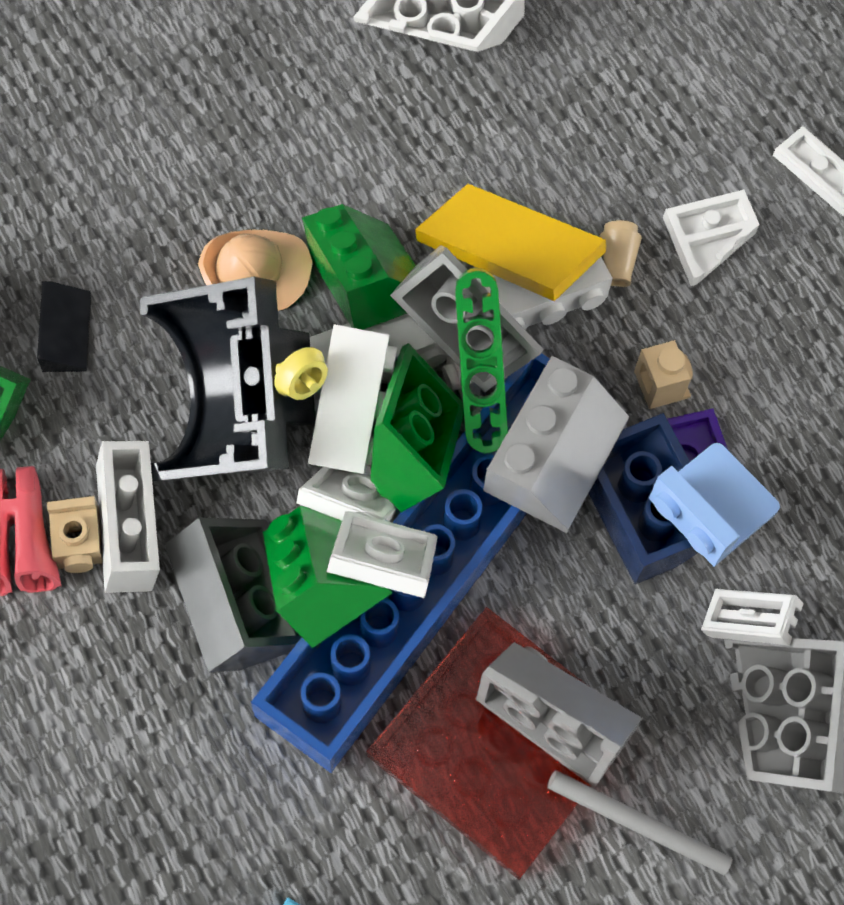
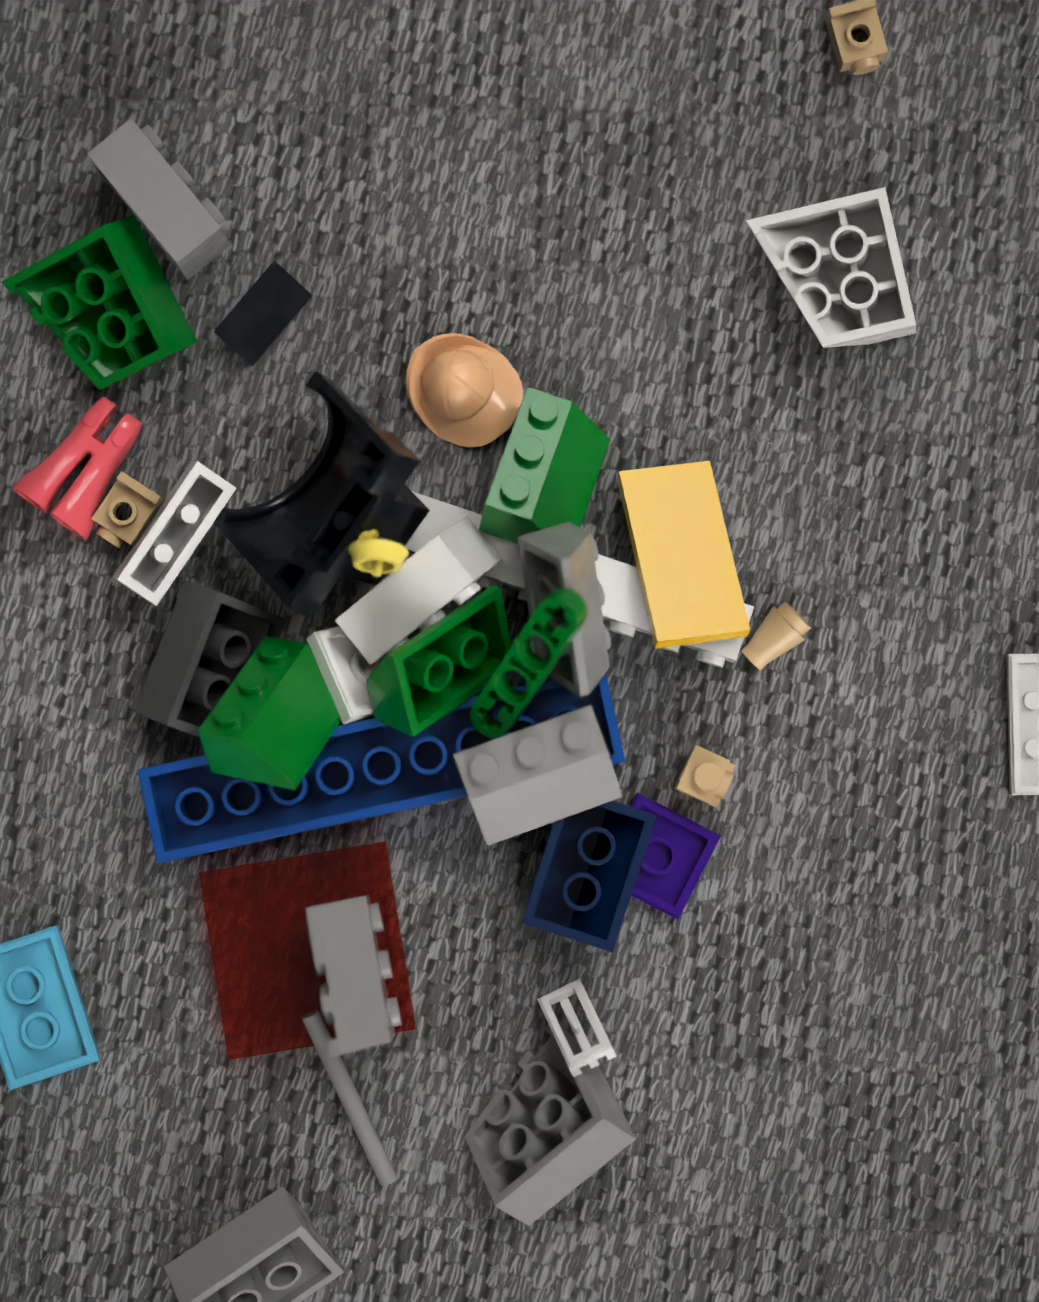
camera: 50 degrees right, 20 degrees up
white tile [327,511,438,598] -> none
light blue bracket [649,443,780,567] -> none
white wing [663,190,759,286] -> none

